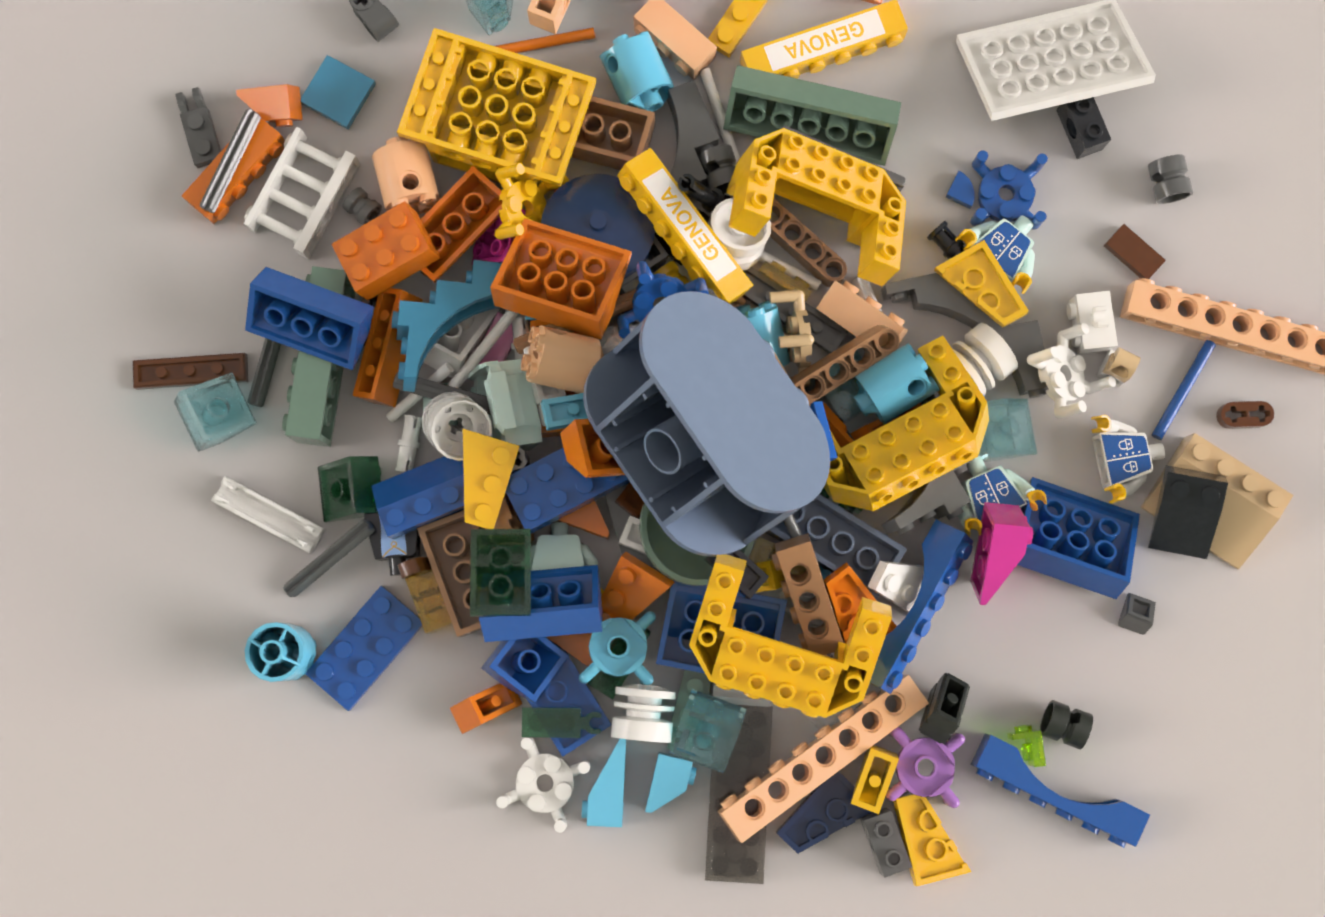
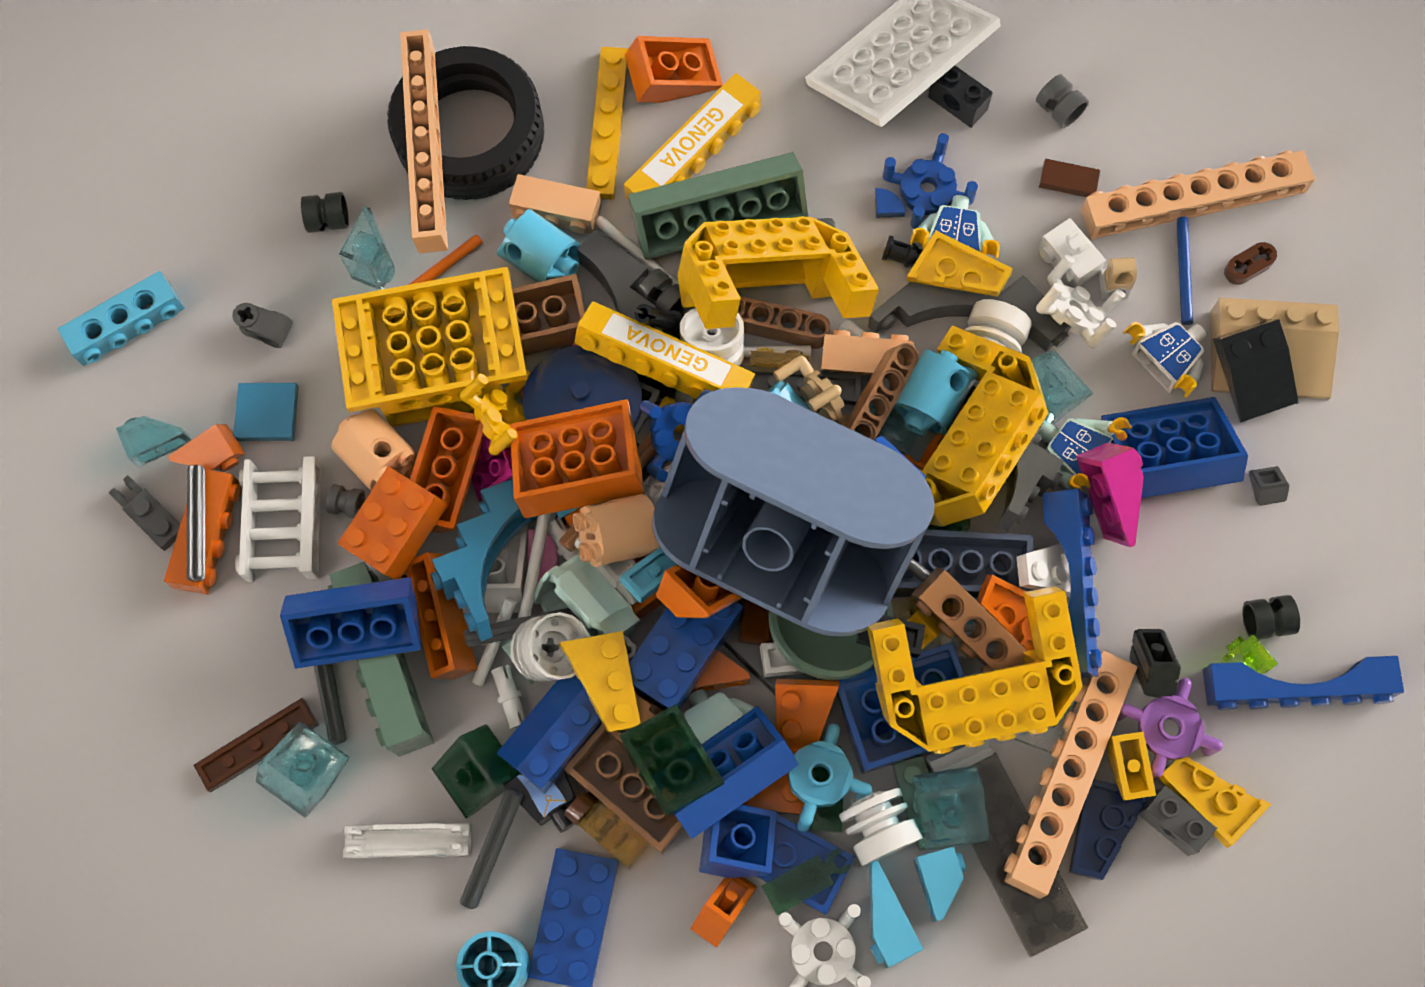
camera: 25 degrees left, 10 degrees down
none -> clear light blue slope [116,416,192,467]

